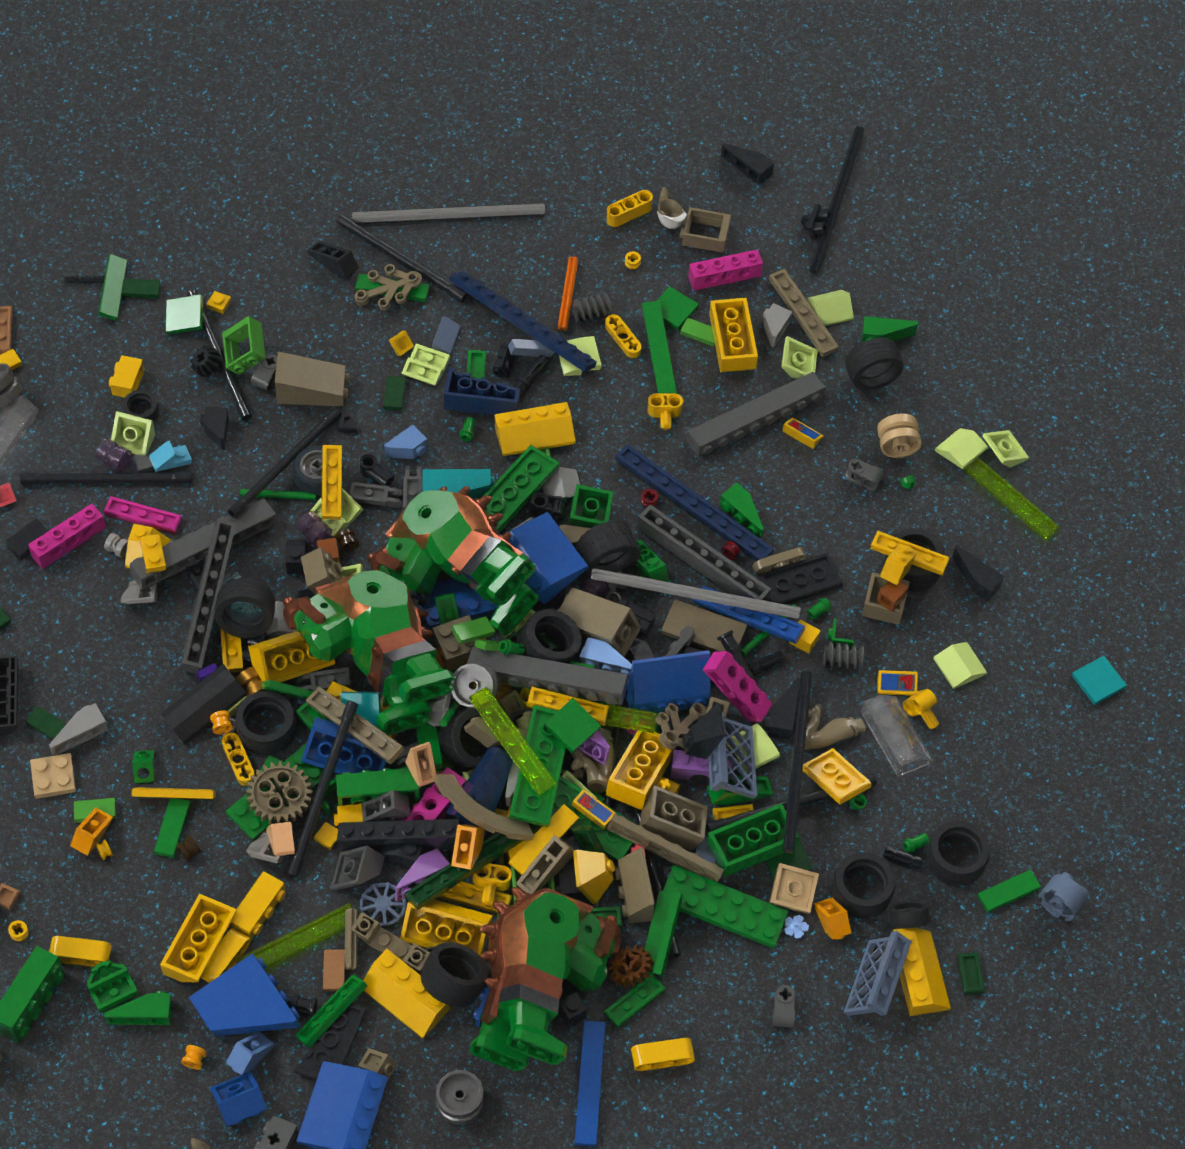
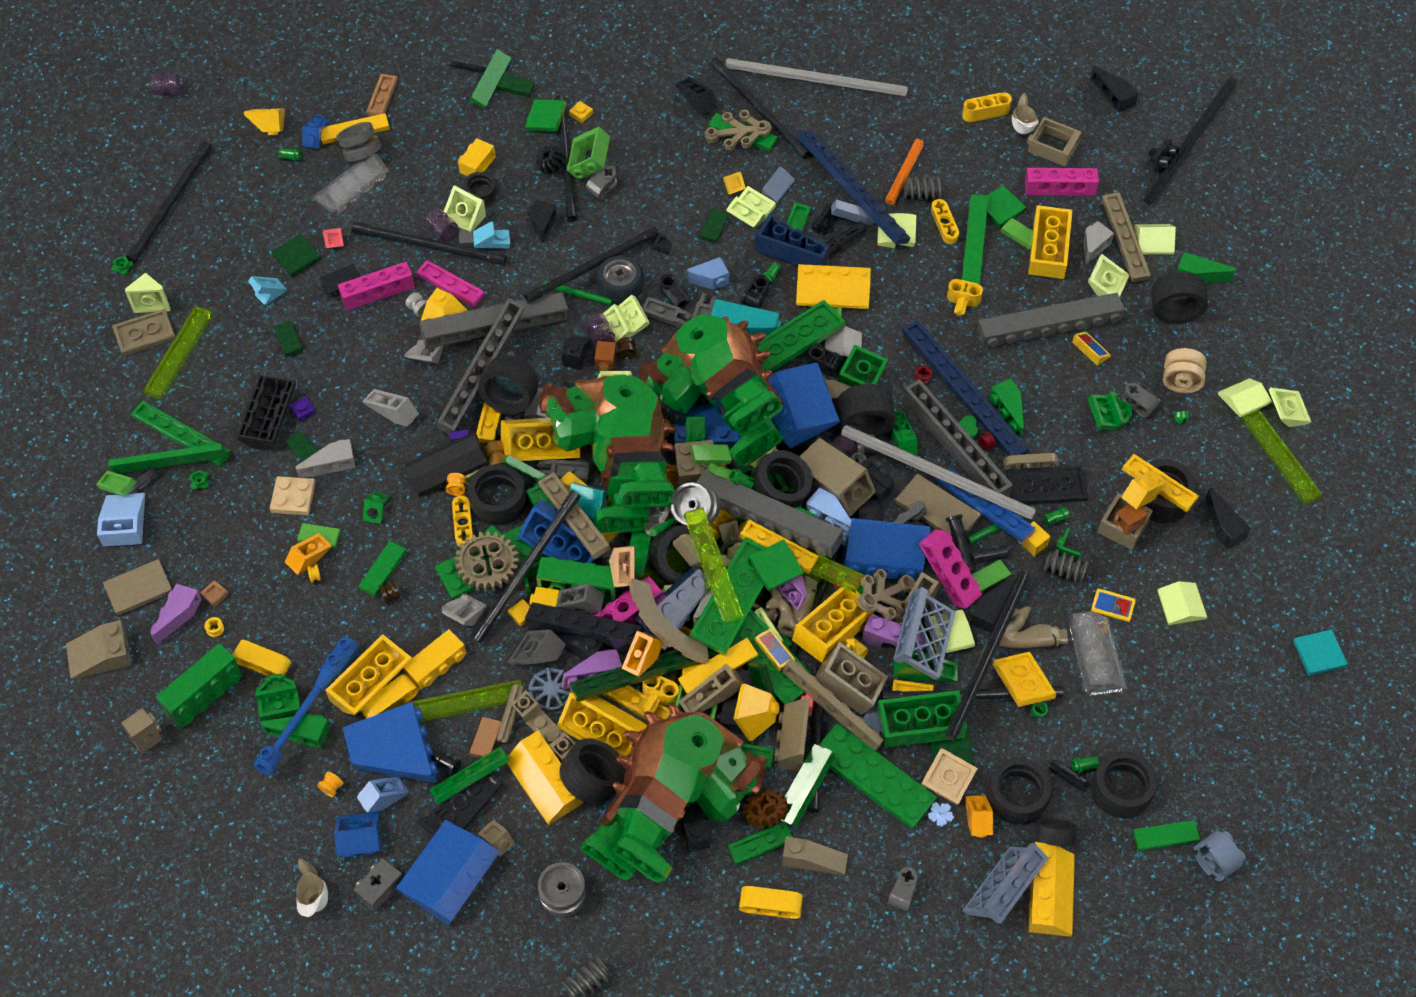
camera: 20 degrees right, 0 degrees up
yellow tile [132,787,216,799] -> none
yellow plate [140,534,166,573] -> none
light nougat slope [267,822,295,856] -> none
dark tan slope [275,352,350,406] -> none
dark tan brick [301,547,343,594] -> none
yellow gear [321,445,342,520] -> none
blue tile [575,1021,605,1147] -> none
yellow bush [625,251,641,270] -> none
black slope [682,703,725,759] -> none
yellow beam [903,689,939,729] -> none
dark green tile [957,952,985,995] -> none
none -> blue bar [253,637,360,775]
none -> dark purple plate [289,397,316,422]
none -> light grey slope [362,389,419,427]
none -> black piece [741,275,769,309]
none -> dark tan slope [782,837,848,875]
none -> green tile [959,415,978,439]
none -> bright green tile [972,560,1011,593]
none -> green slope [1087,392,1132,431]

